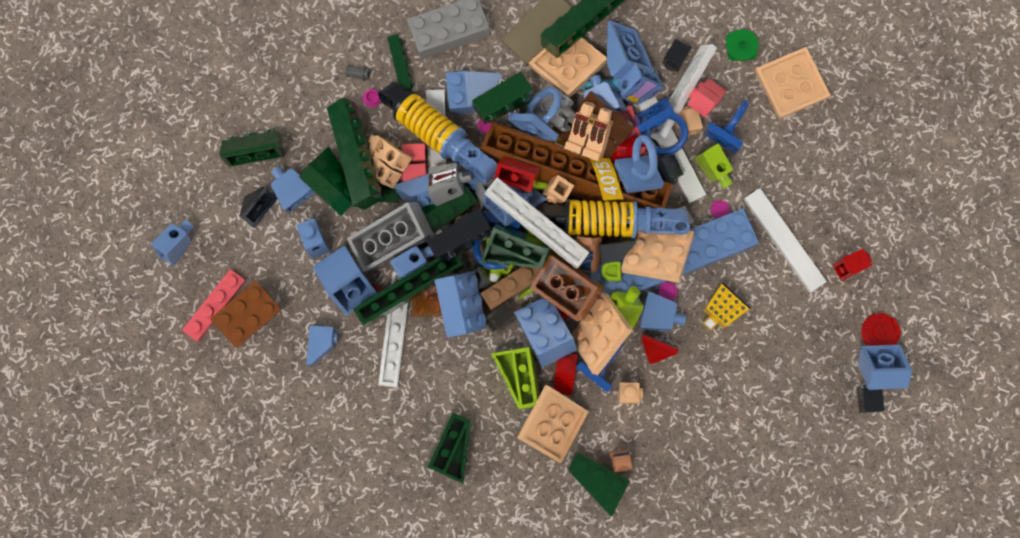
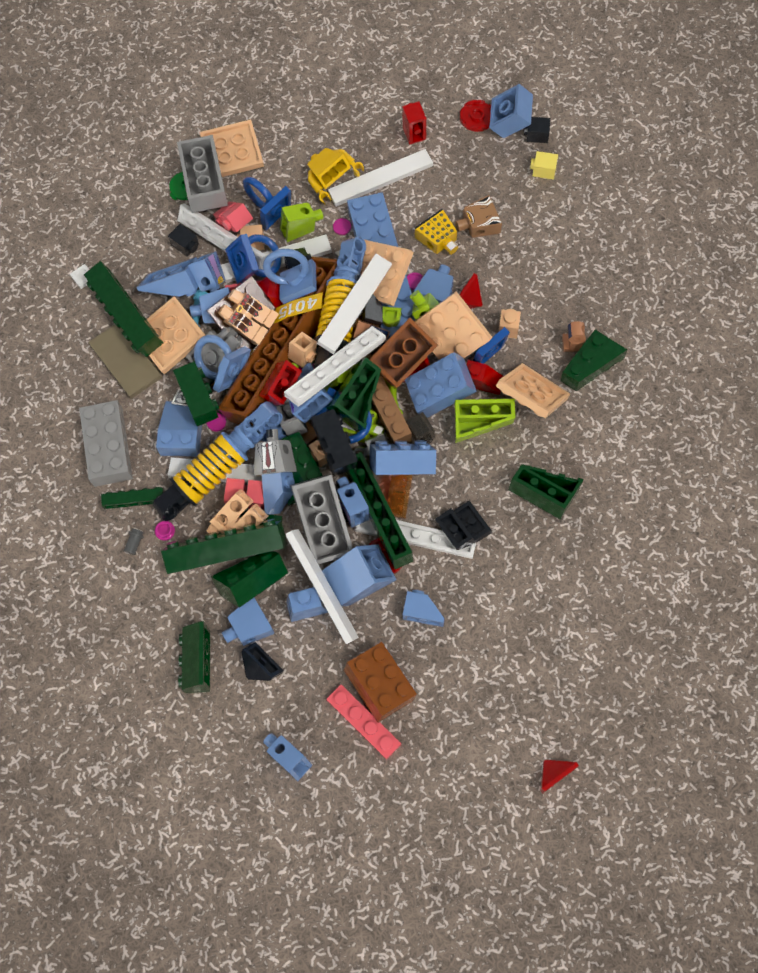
camera: 80 degrees left, 10 degrees down
none -> light grey brick [177,135,228,213]
none -> white tile [286,529,359,644]
none -> yellow torso [307,148,364,205]
none -> white tile [317,254,392,354]
none -> black slope [435,500,492,550]
none -> medium nougat torso [455,195,502,238]
none -> light yellow brick [530,151,558,180]
none -> red slope [540,760,579,794]

